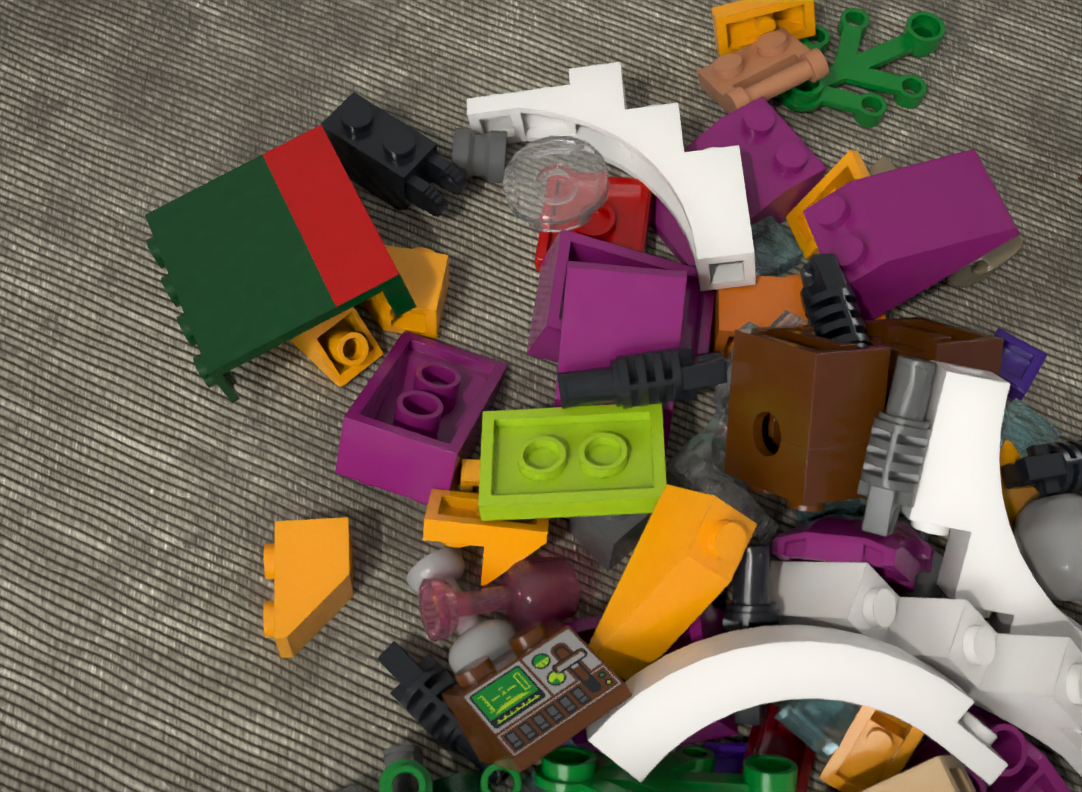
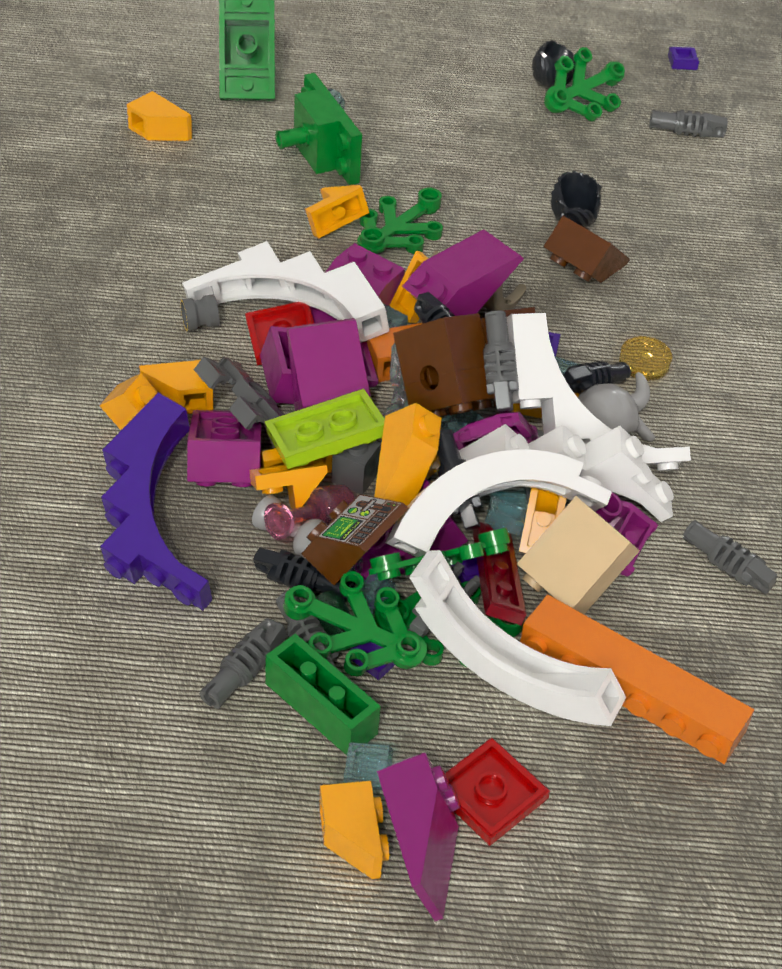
camera: 20 degrees left, 15 degrees down
dark green panel [145,125,417,403] -> none
light orange slope [263,517,354,658] -> none
black hinge [320,92,469,217] -> none
clear tile [503,136,610,232] -> none
black hinge [557,345,728,409] -> none
nougat plate [696,28,829,114] -> none
none -> dark purple arch [100,392,212,611]
none -> dark grey piece [194,356,284,430]

